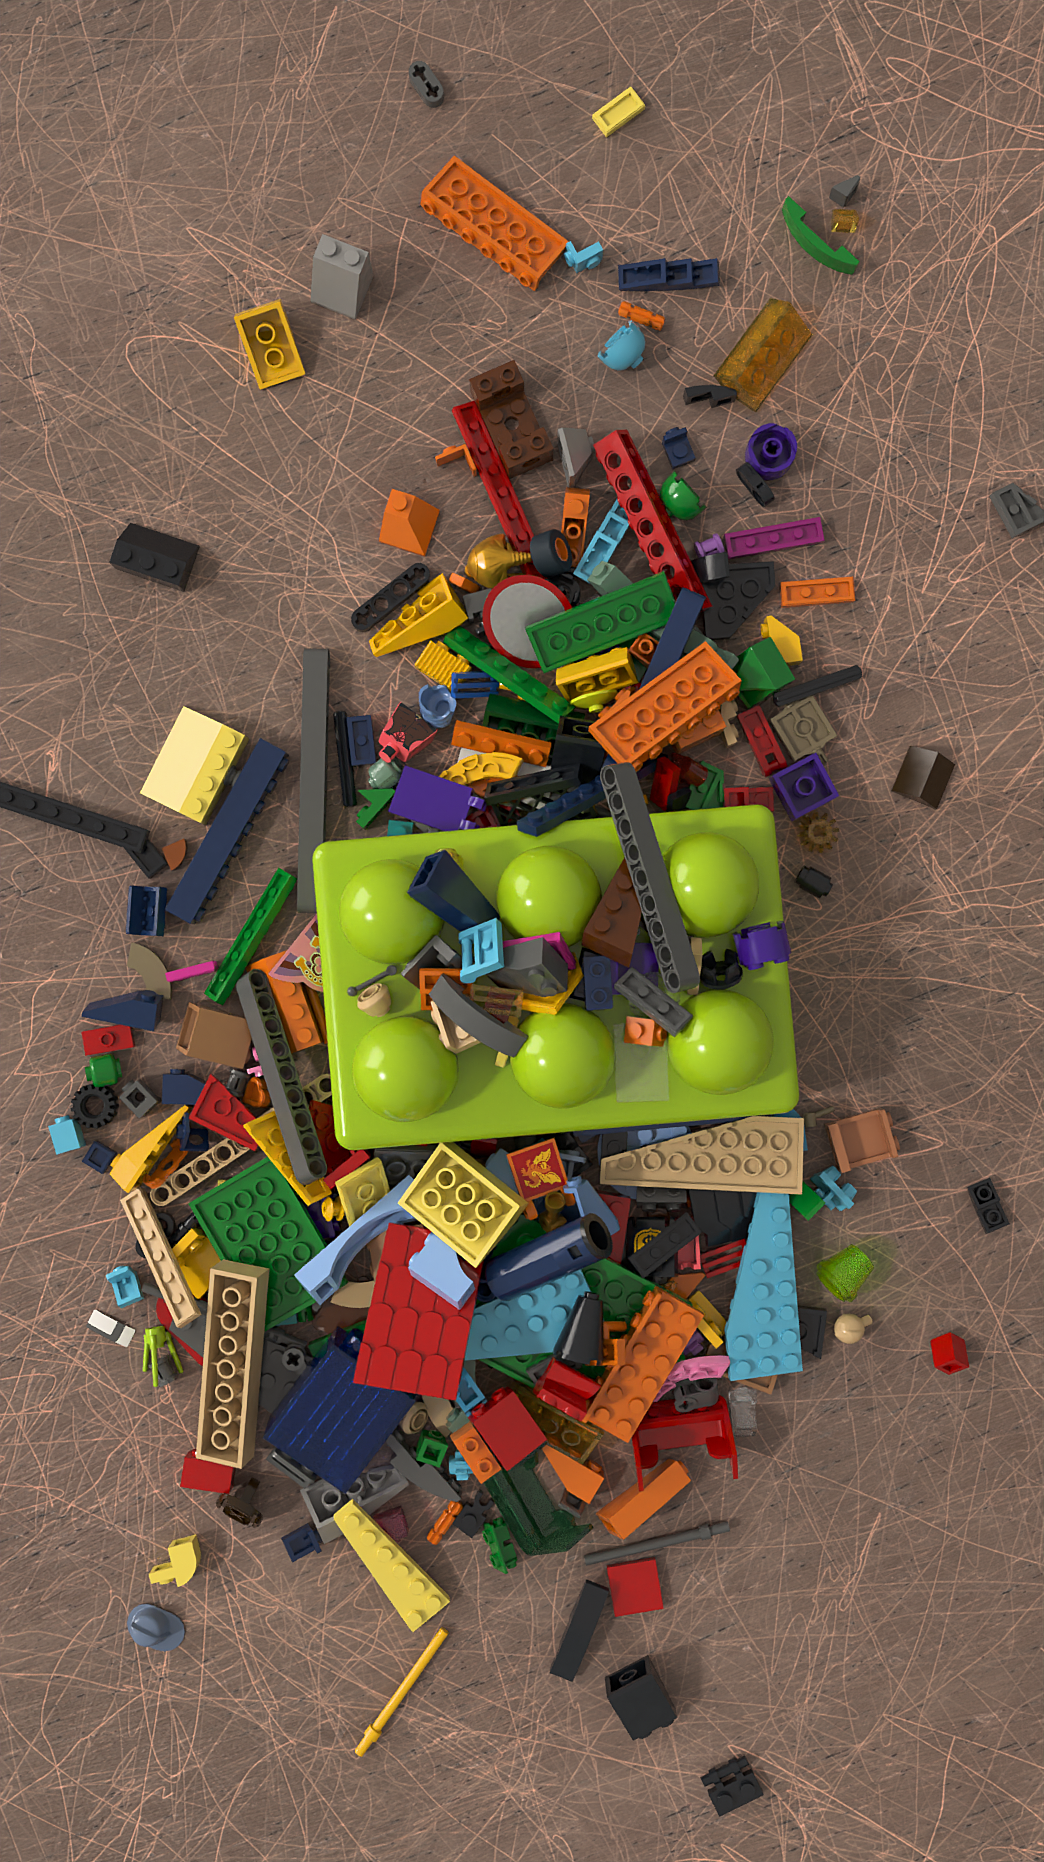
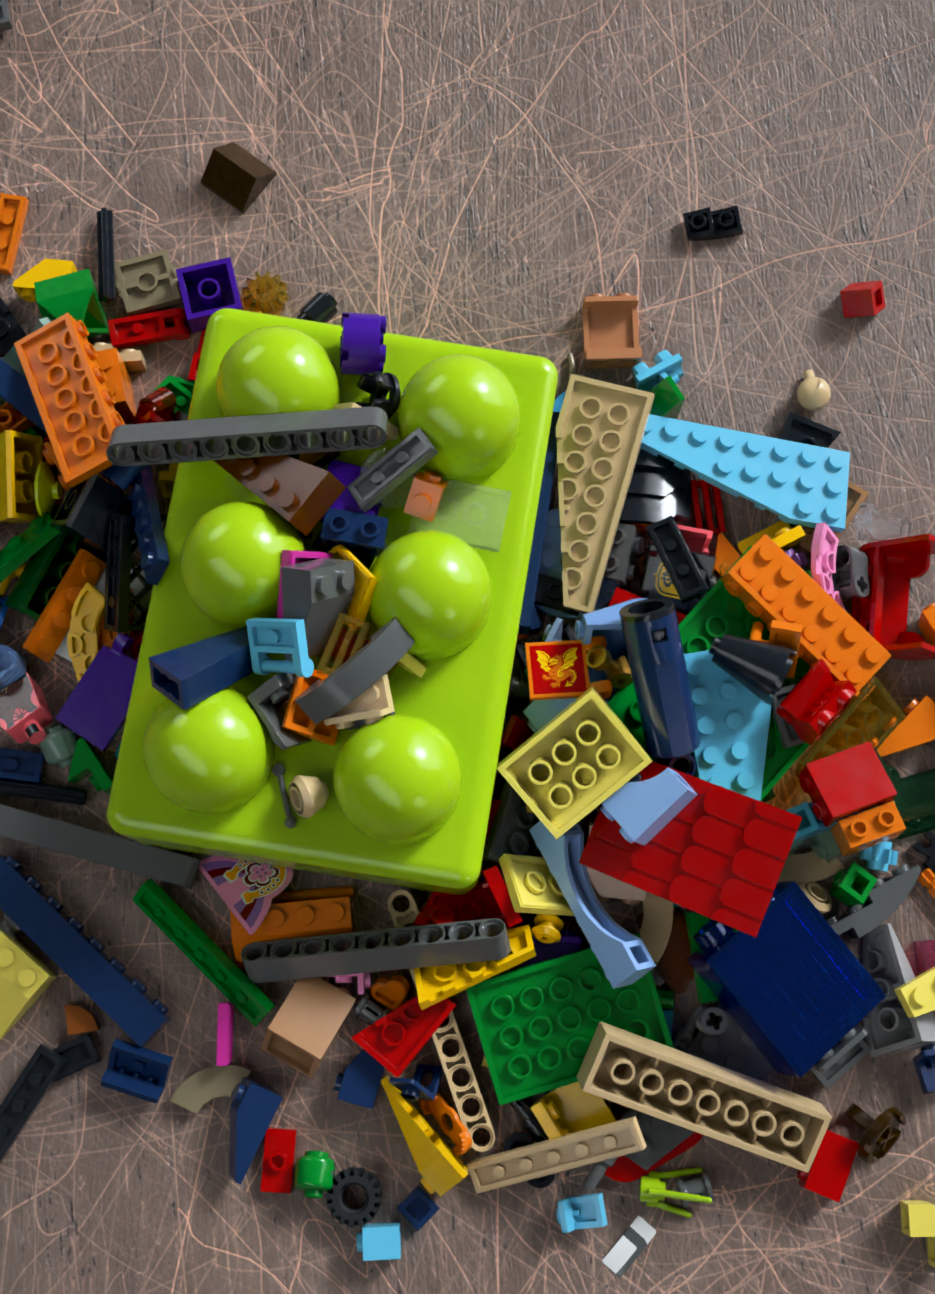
camera: 85 degrees left, 10 degrees down
dark grey brick [119,1079,162,1119] -> none
clear neon green piece [816,1244,874,1302] -> none

